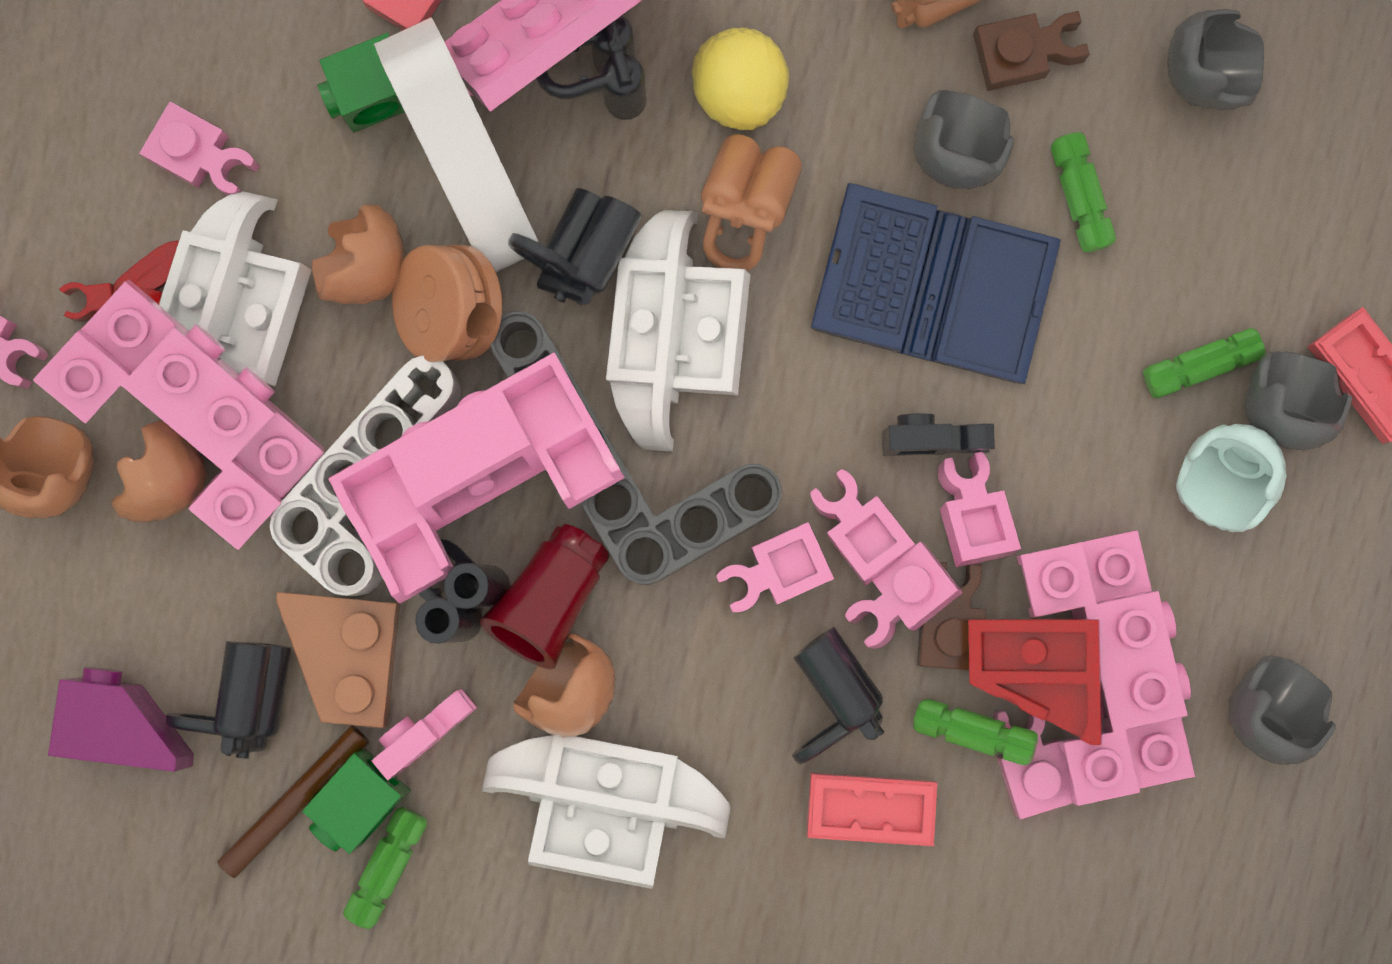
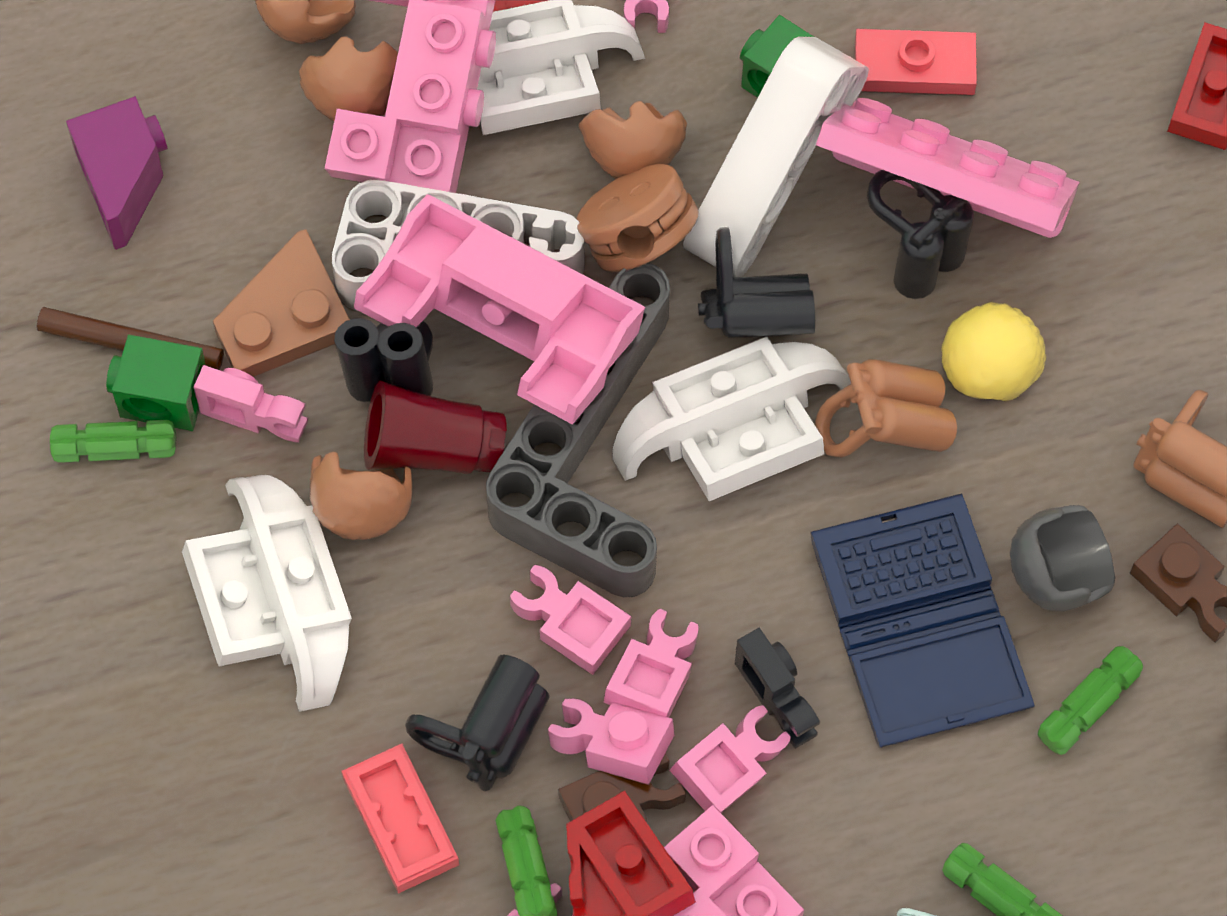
camera: 60 degrees right, 20 degrees down
black piece [166,641,291,759] -> none

